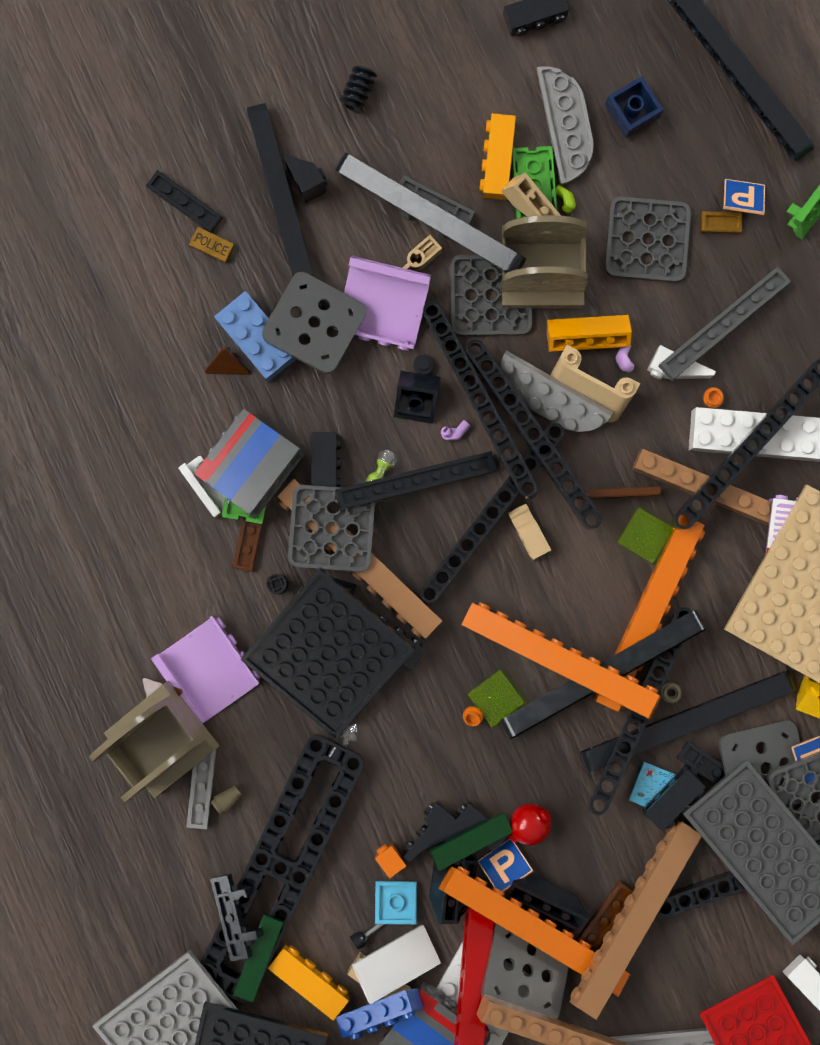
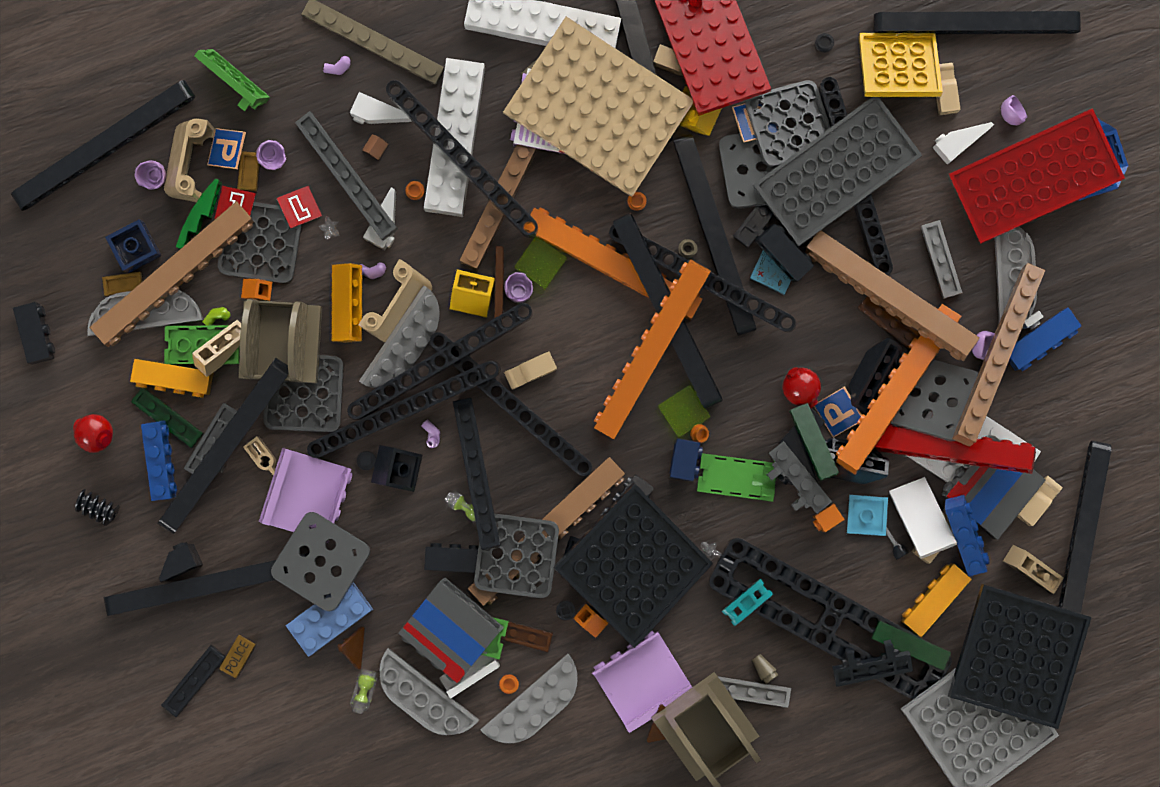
camera: 90 degrees left, 0 degrees up
none -> red brick [73,414,113,453]
none -> medium nougat brick [89,201,254,347]
none -> pearl gold tile [102,272,143,297]
none -> dark green tile [131,388,204,448]
none -> lavender hair [134,160,166,190]
none -> blue brick [141,421,177,501]
none -> tan windscreen [164,119,215,202]
none -> green slope [176,179,222,250]
none -> red sticker [214,186,256,219]
none -> orange brick [241,279,273,301]
none -> lavender hair [256,140,286,170]
none -> red sticker [277,186,322,228]
none -> clear plant [319,216,339,239]
none -> white slope [350,92,412,124]
none -> clear piece [350,669,377,714]
none -> nougat slope [362,134,389,160]
none -> light grey plate [379,648,479,735]
none -> yellow slope [449,270,495,318]
none -> light grey plate [480,653,577,743]
none -> orange plate [499,674,519,694]
none -> lavender hair [504,272,533,303]
none -> orange brick [573,604,608,638]
none -> orange plate [627,192,647,211]
none -> dark blue brick [669,439,703,482]
none -> bright green piece [697,453,776,502]
none -> teal plate [722,579,773,626]
none -> dark grey hinge [766,441,832,514]
none -> light grey plate [920,220,962,299]
none -> lavender hair [972,331,995,360]

